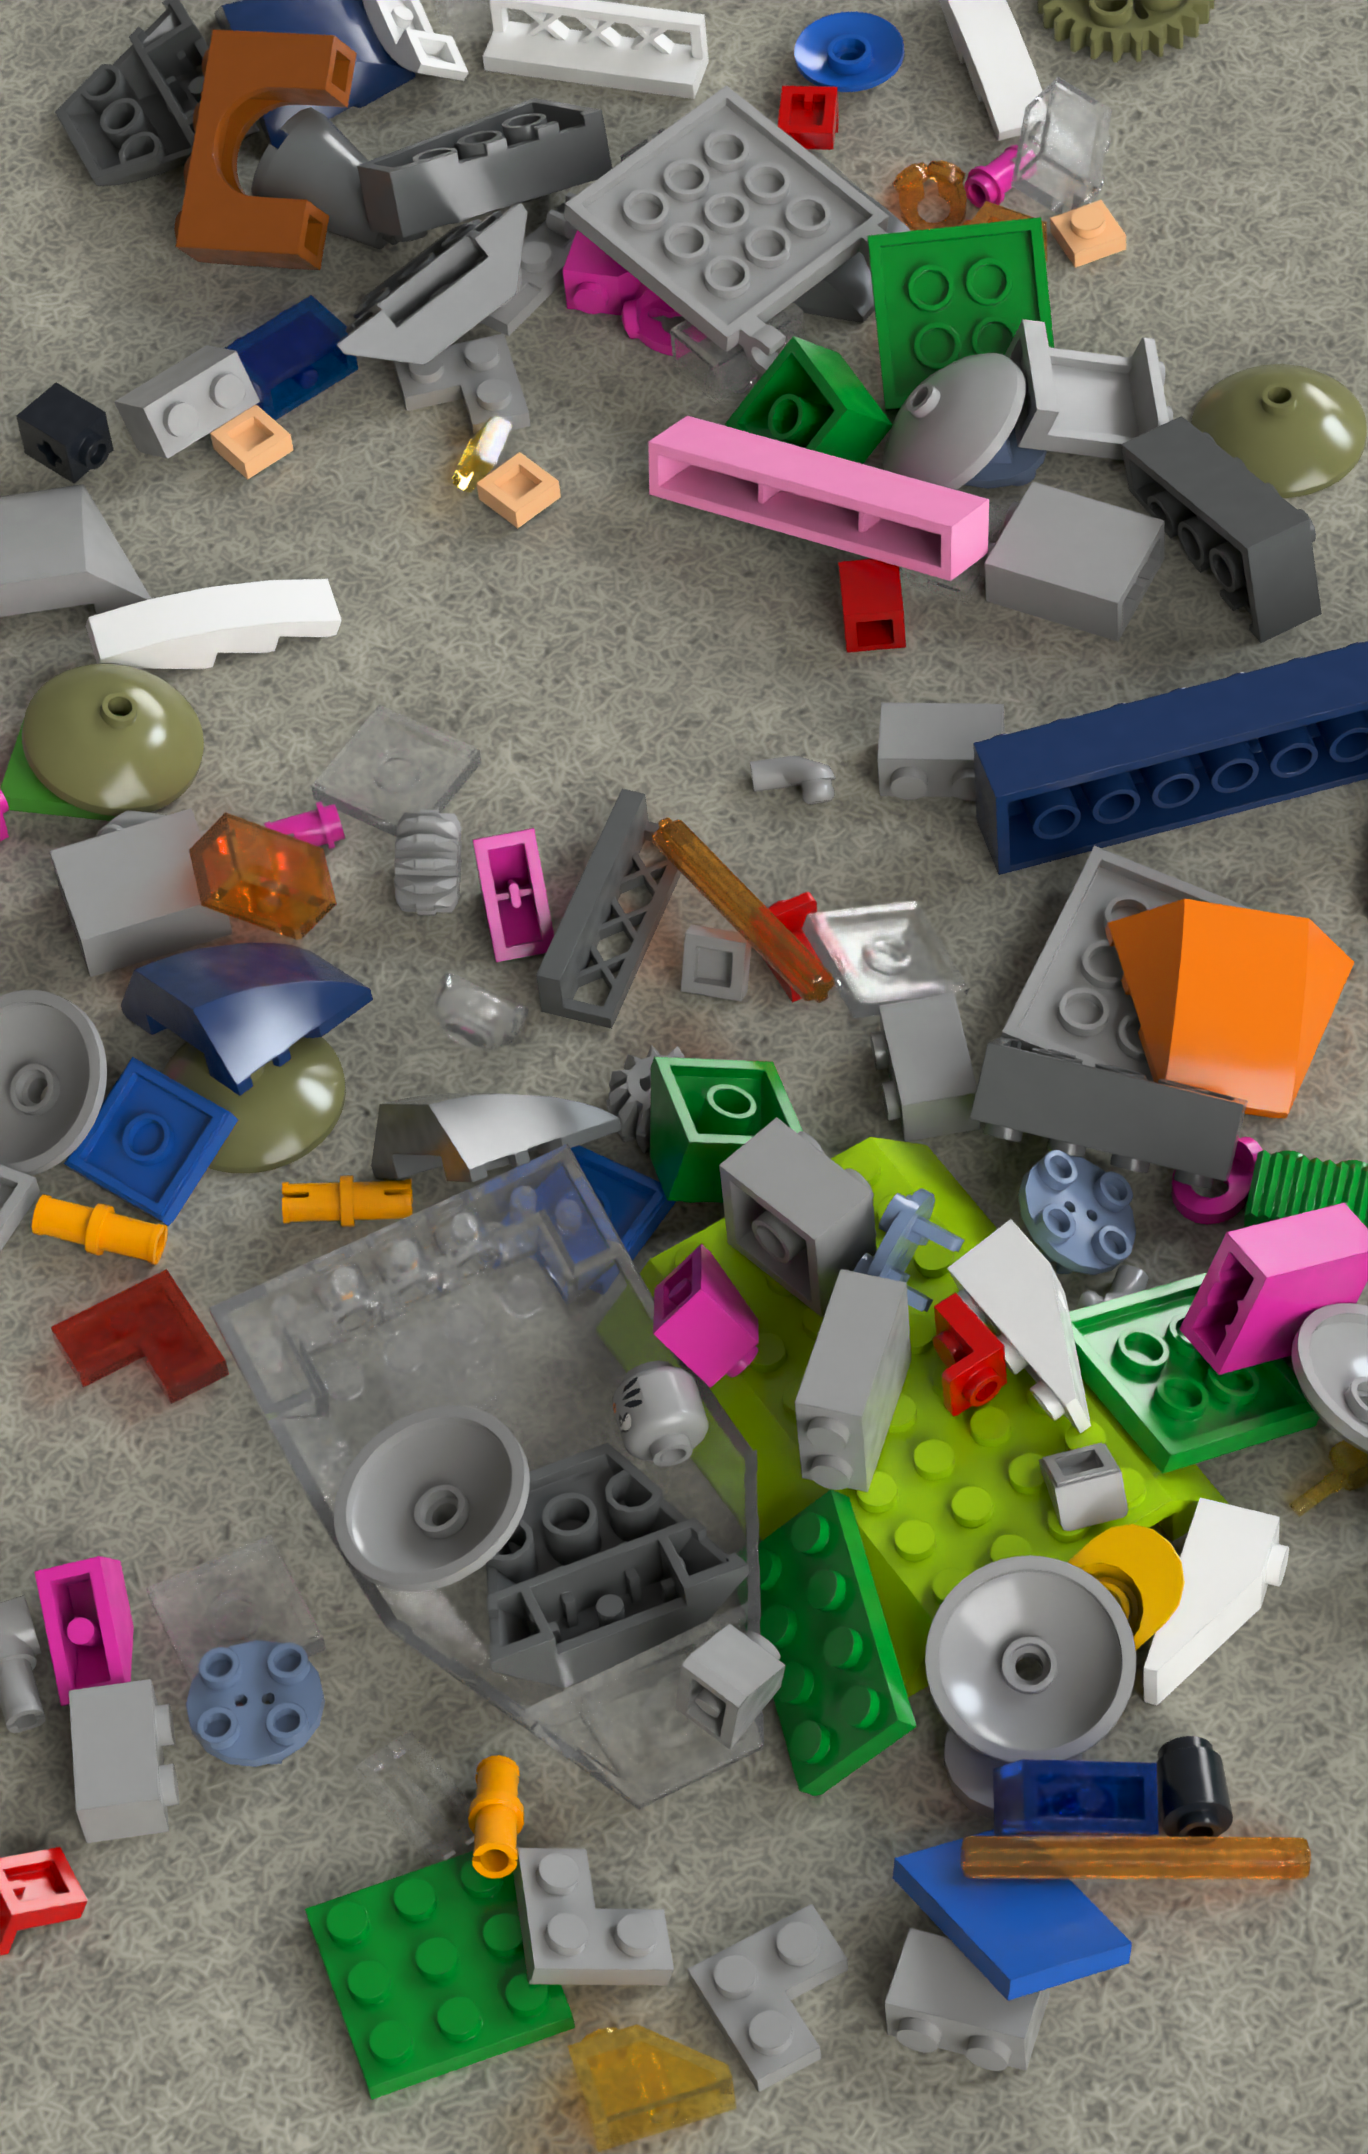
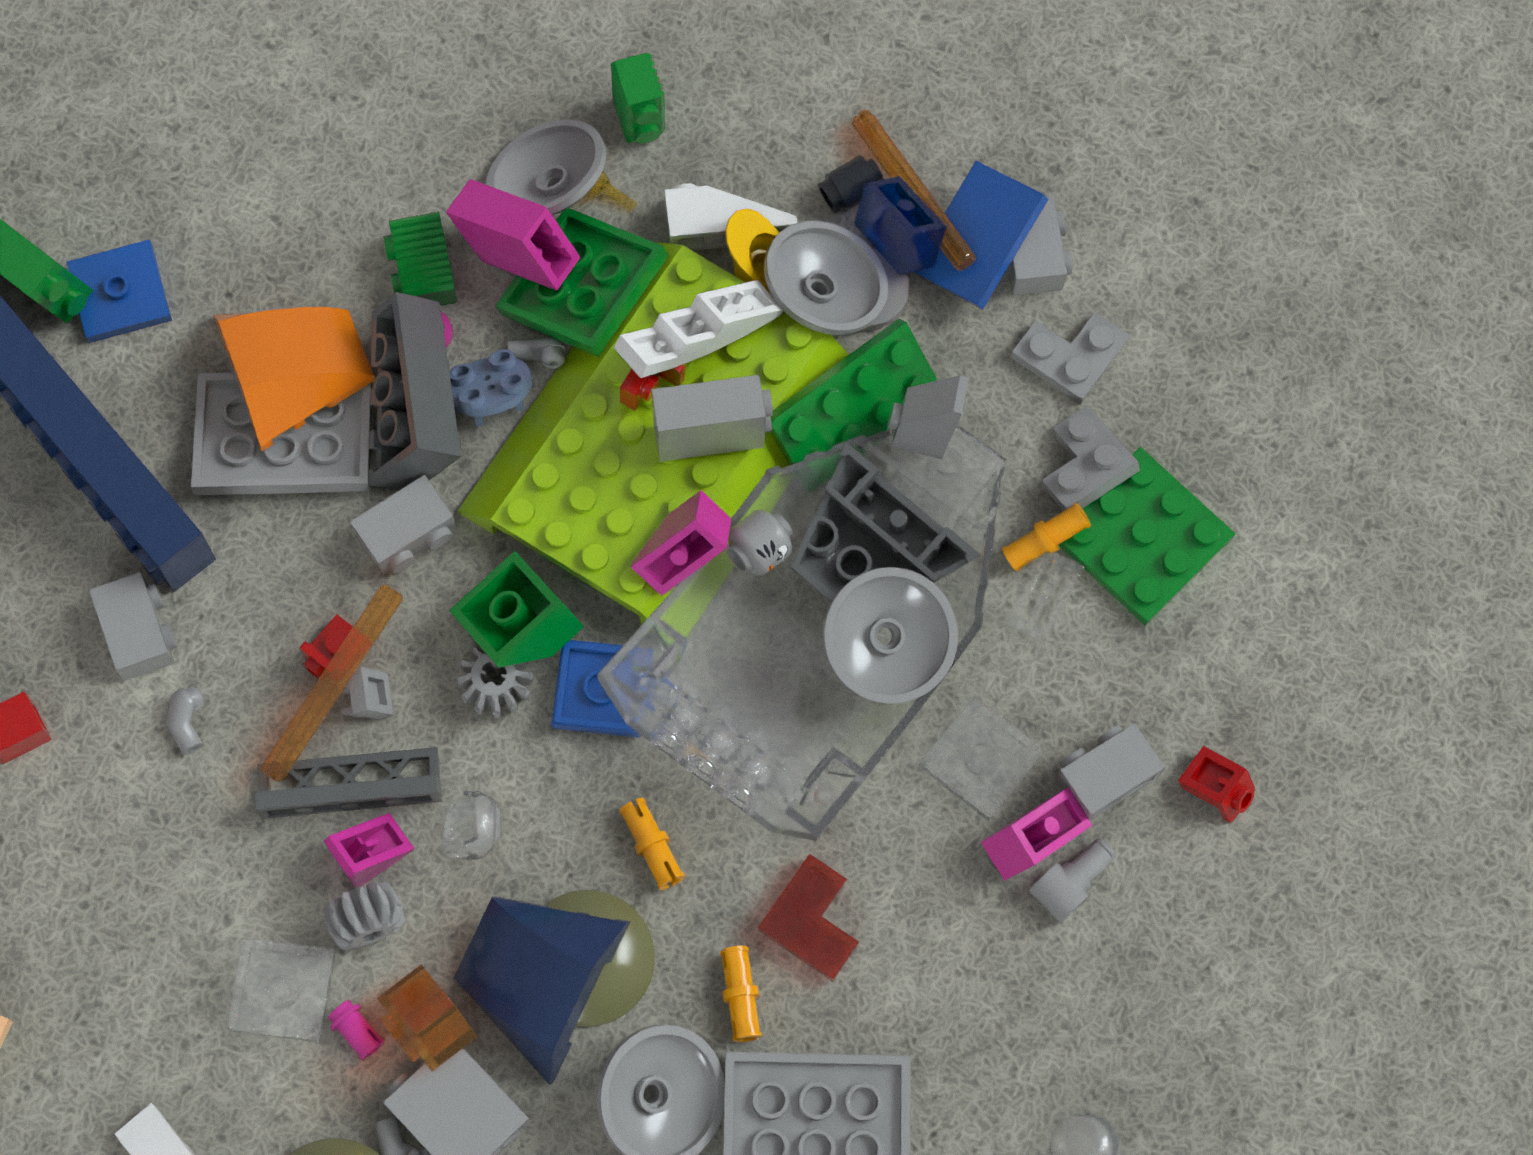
camera: 125 degrees left, 20 degrees up
blue plate [64,1057,239,1226] -> none
sand blue plate [186,1640,325,1767] -> none
wedge [371,1093,622,1182] -> none
clear yellow slope [568,2024,737,2152] -> none
light grey brick [719,1117,877,1317] -> none
clear plate [802,901,970,1018] -> none
sand blue plate [853,1188,964,1312] -> none
white slope [947,1219,1091,1434] -> none
light grey slope [1039,1443,1128,1531] -> none
none -> white slope [614,280,783,378]

